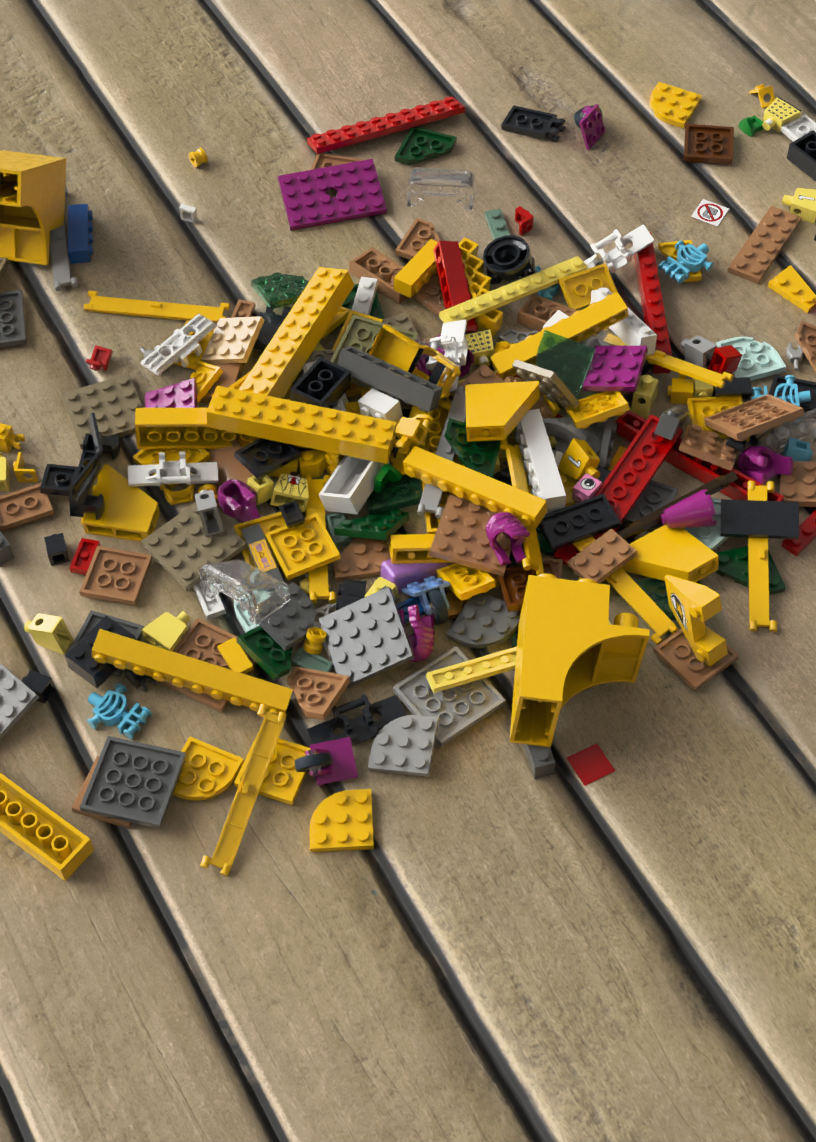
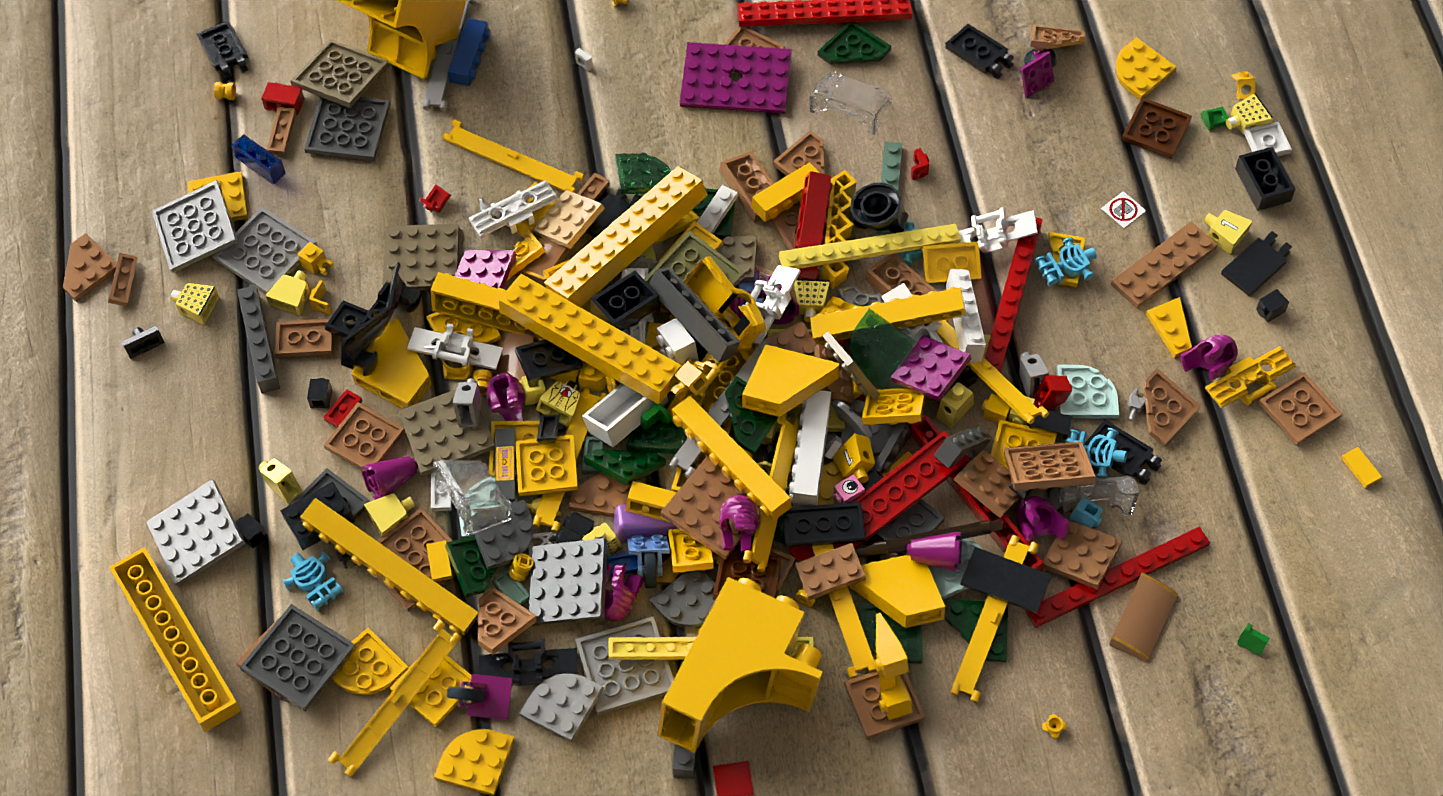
camera: 20 degrees right, 5 degrees up
none -> magenta cone [362,456,418,500]
none -> medium nougat plate [1030,25,1085,51]

